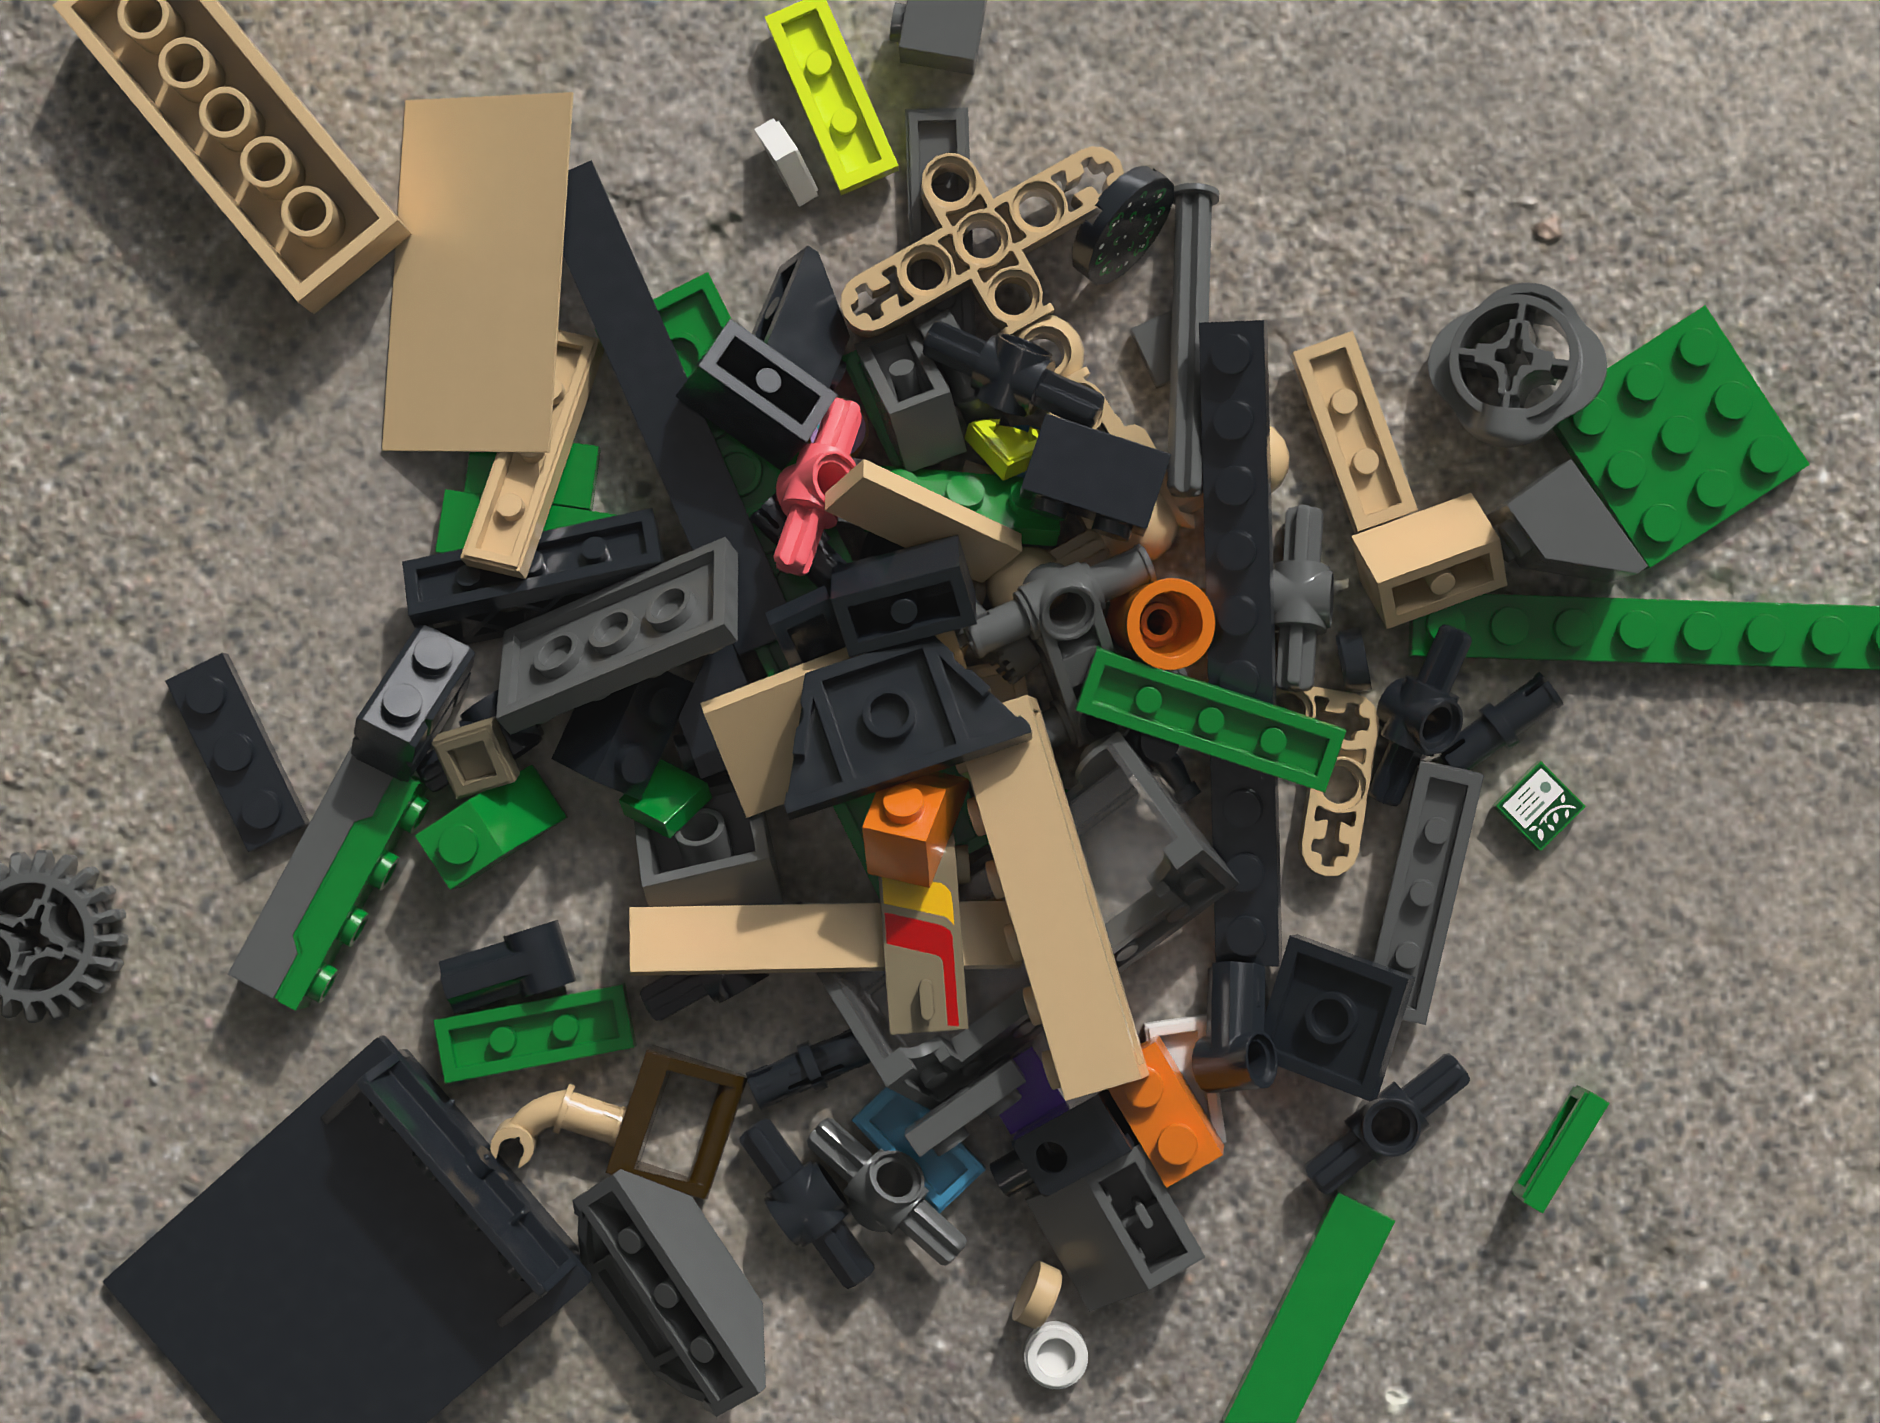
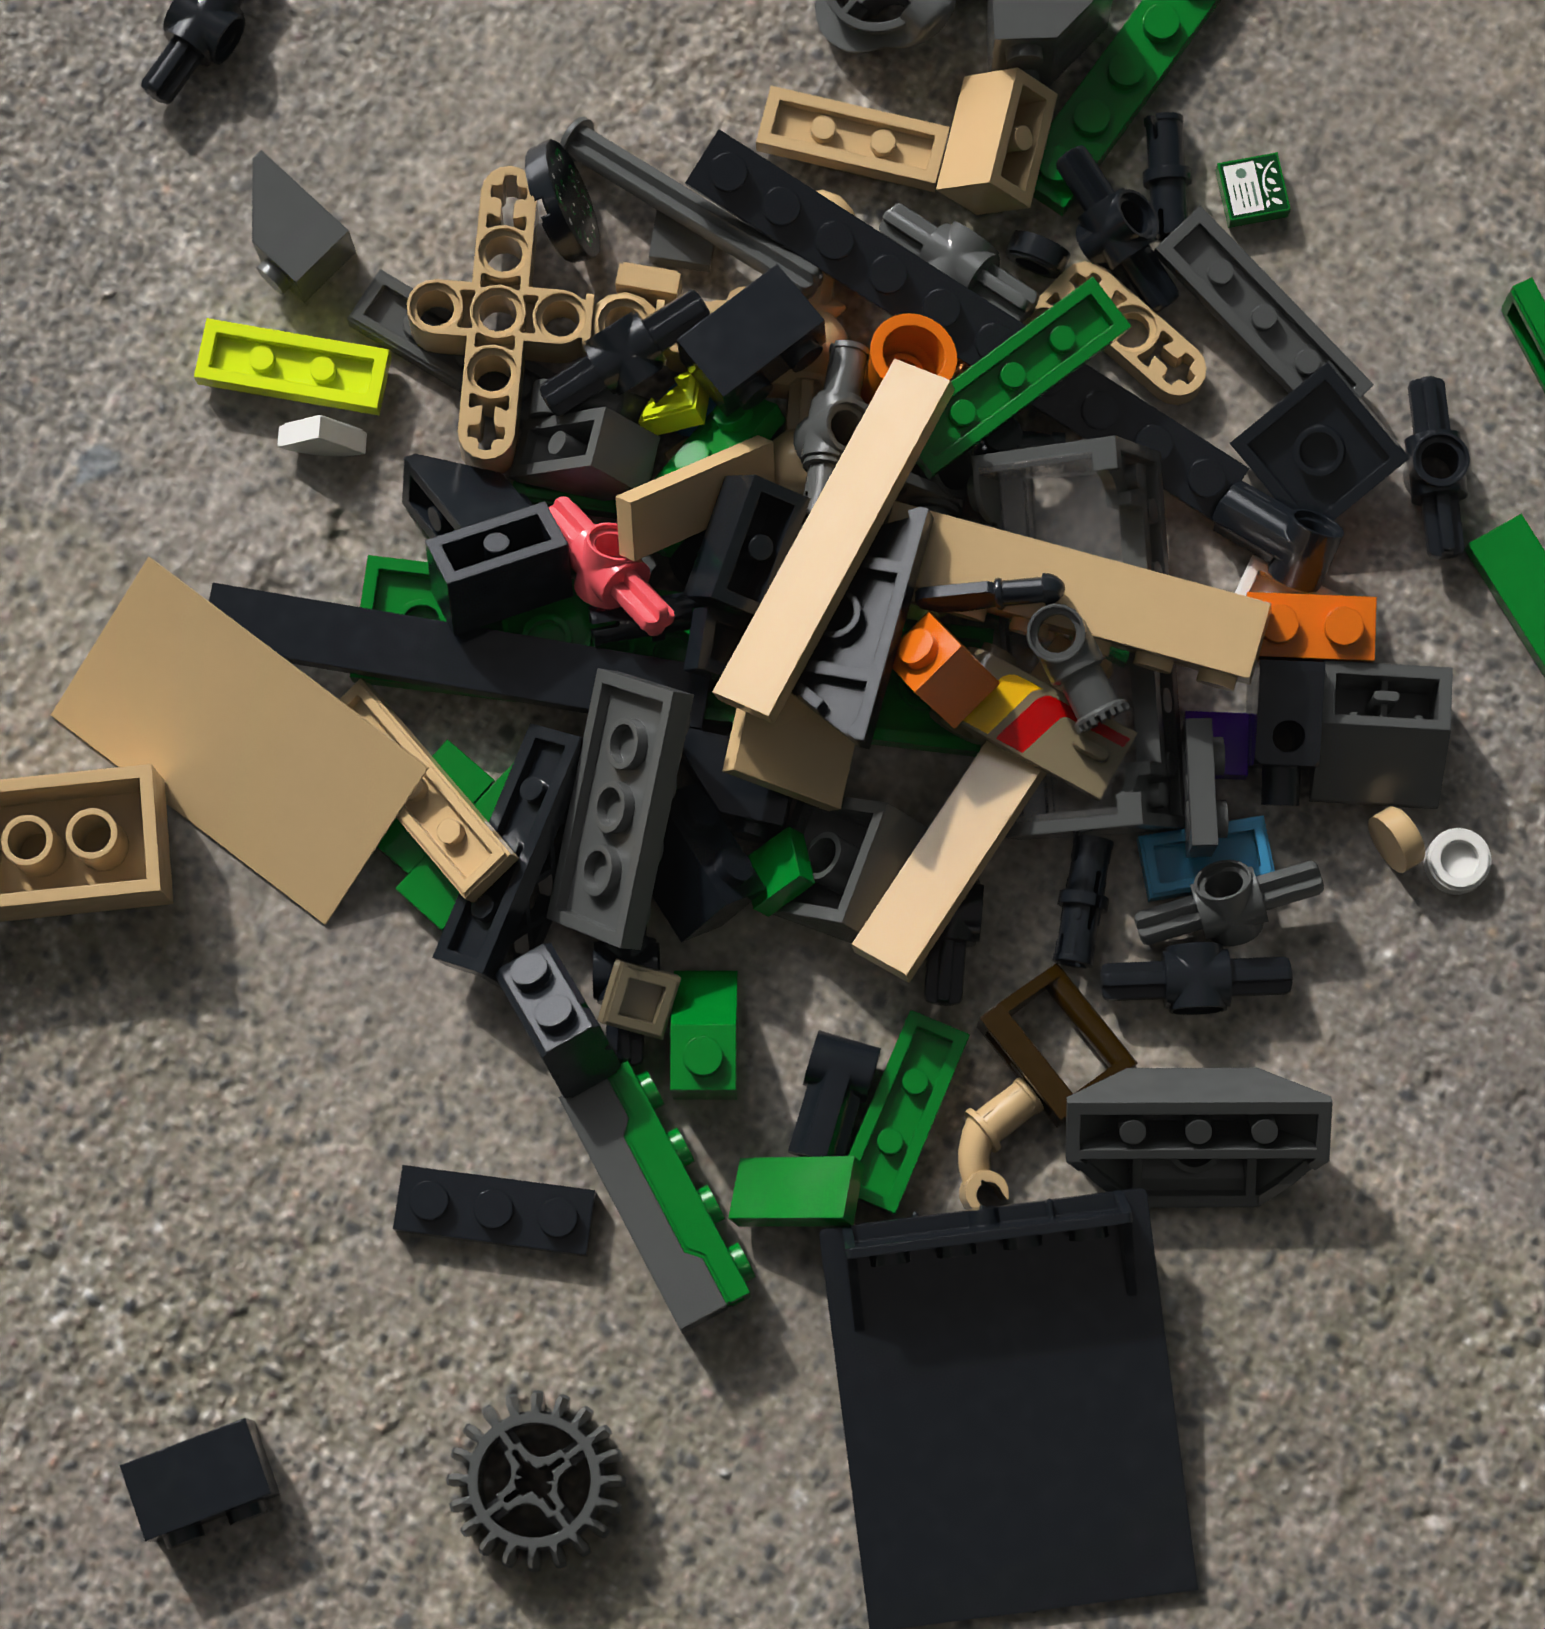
camera: 60 degrees left, 10 degrees down
none -> tan tile [615,262,683,309]
none -> tan tile [713,358,955,724]
none -> green tile [728,1156,864,1227]
none -> black piece [915,573,1065,613]
none -> dark grey connector [1027,604,1130,735]

